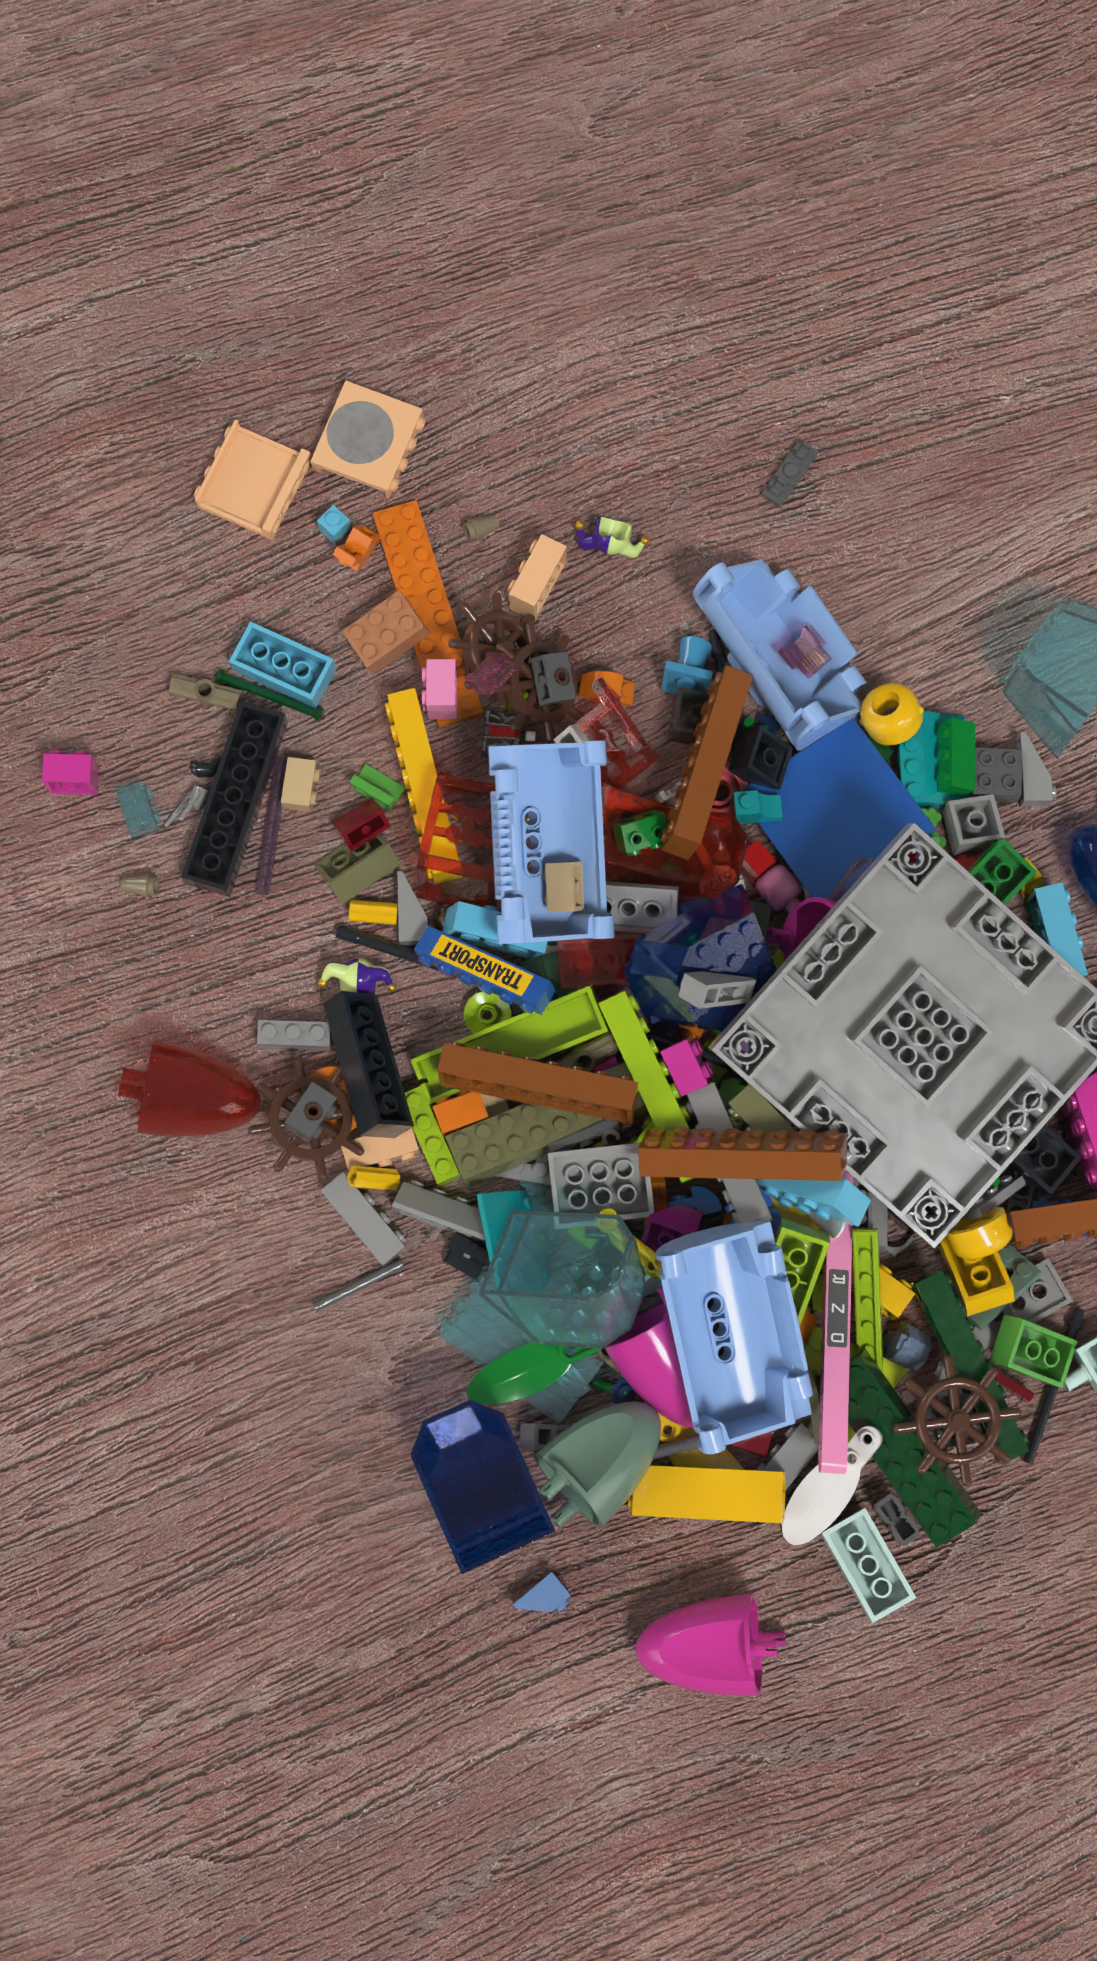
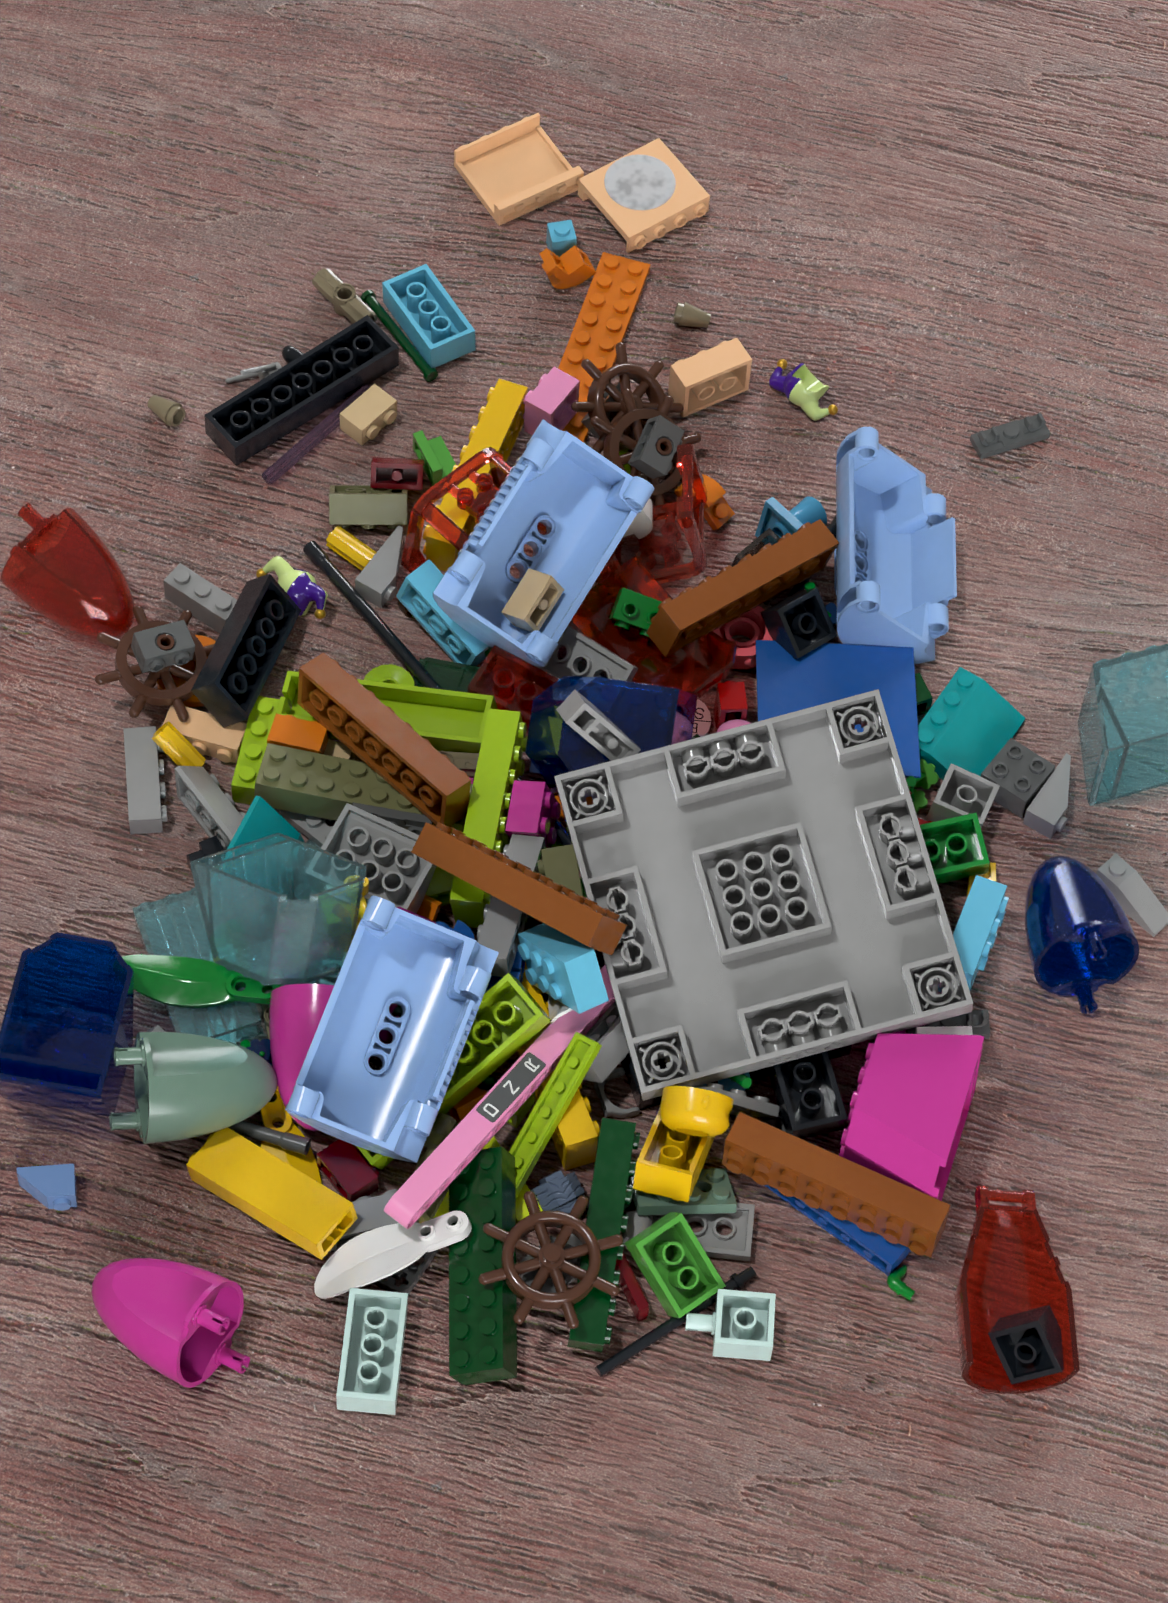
camera: 30 degrees right, 20 degrees down
dark pink brick [42,750,99,795] -> none
clear light blue brick [116,782,162,839] -> none
dark grey bar [313,1259,405,1312] -> none
nougat brick [342,590,431,675] -> none
brick [414,926,556,1015] -> none
clear pink piece [465,651,519,696] -> none
teal arch [732,790,783,825] -> none
clear pink piece [778,625,832,679] -> none
yellow piece [859,683,924,745] -> none
dark grey brick [873,1494,920,1546] -> none
green brick [937,718,975,797] -> none

